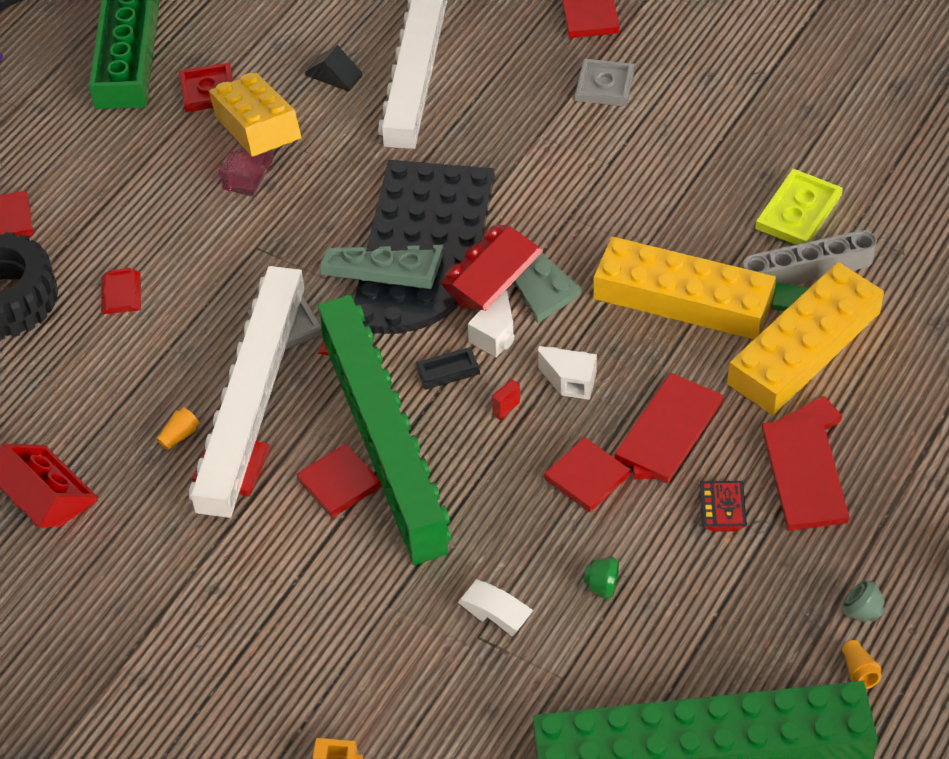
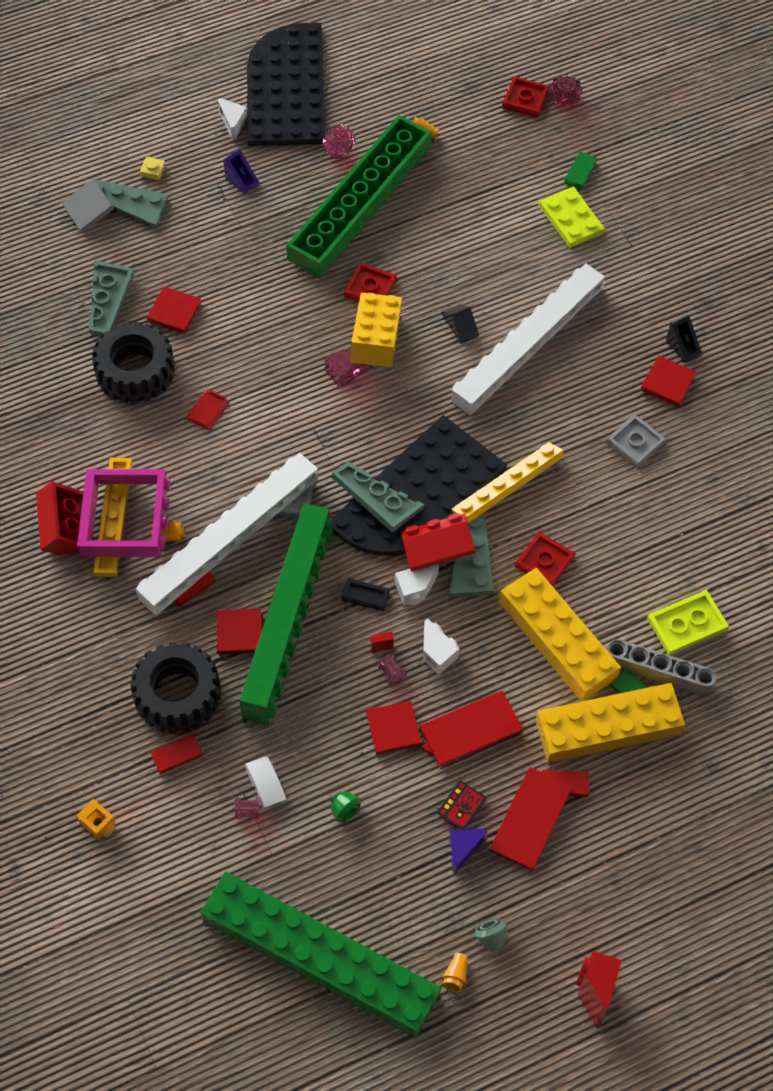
camera: 30 degrees right, 10 degrees up
none -> dark pink window [77,469,171,557]
none -> yellow plate [94,458,133,577]
none -> black tyre [130,641,221,734]
none -> red tile [150,734,203,775]
none -> clear pink bush [235,797,260,820]
none -> clear pink bush [377,655,406,685]
none -> dark purple slope [449,828,488,874]
none -> yellow plate [452,442,564,523]
none -> red tile [514,532,576,587]

